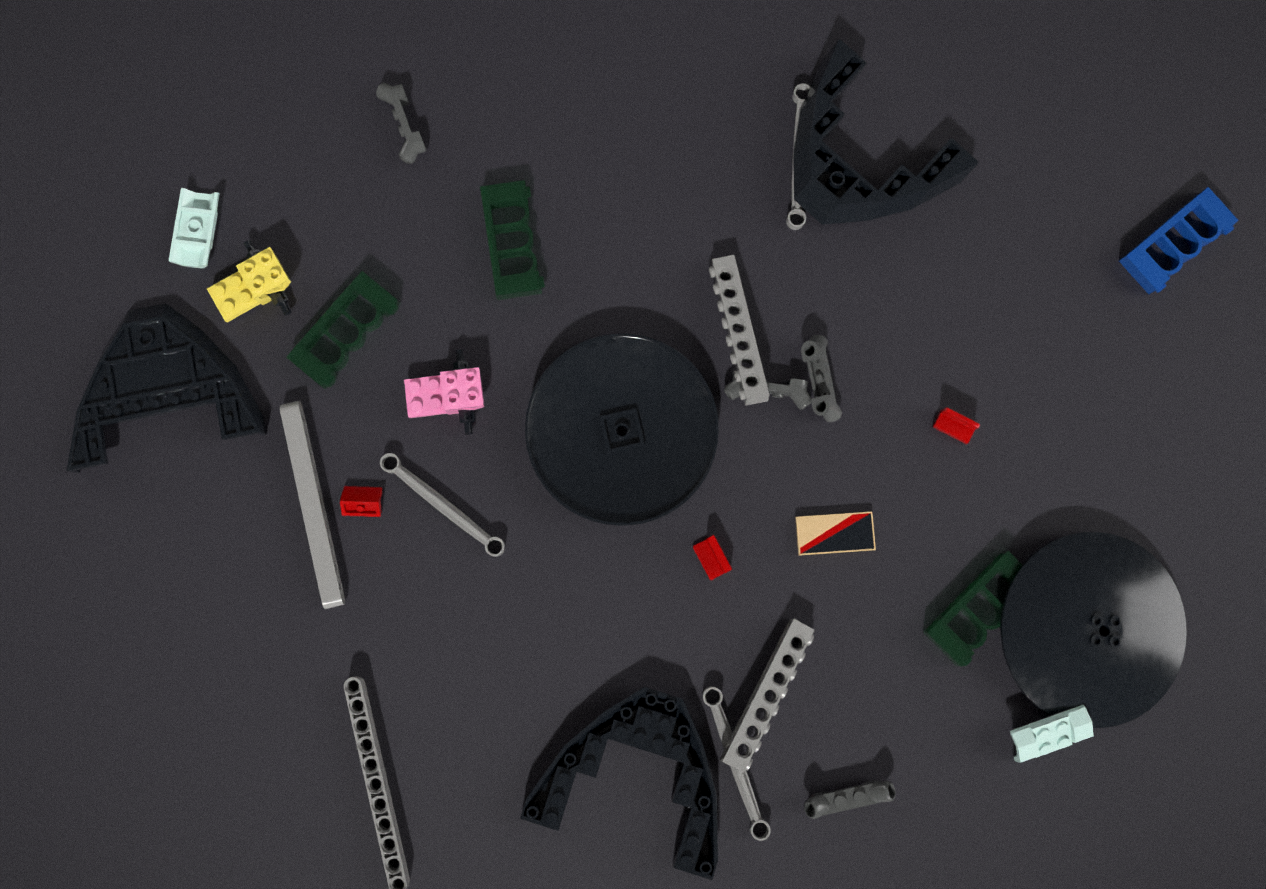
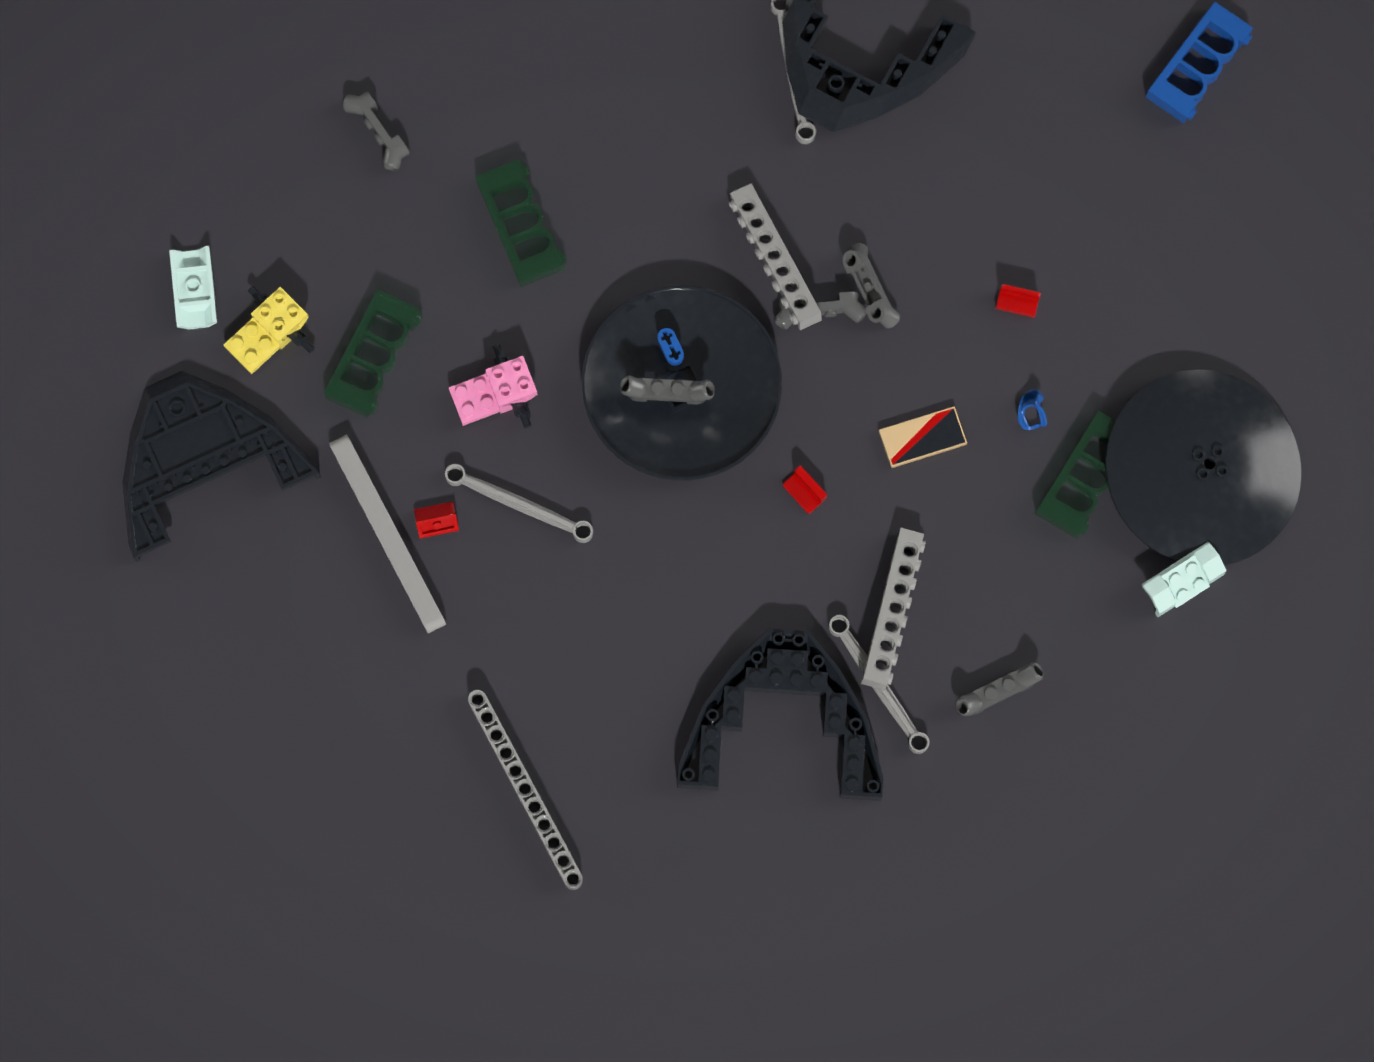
camera: 10 degrees left, 5 degrees down
none -> dark grey plate [620,375,715,405]
none -> blue beam [657,328,684,366]
none -> blue piece [1017,389,1048,430]

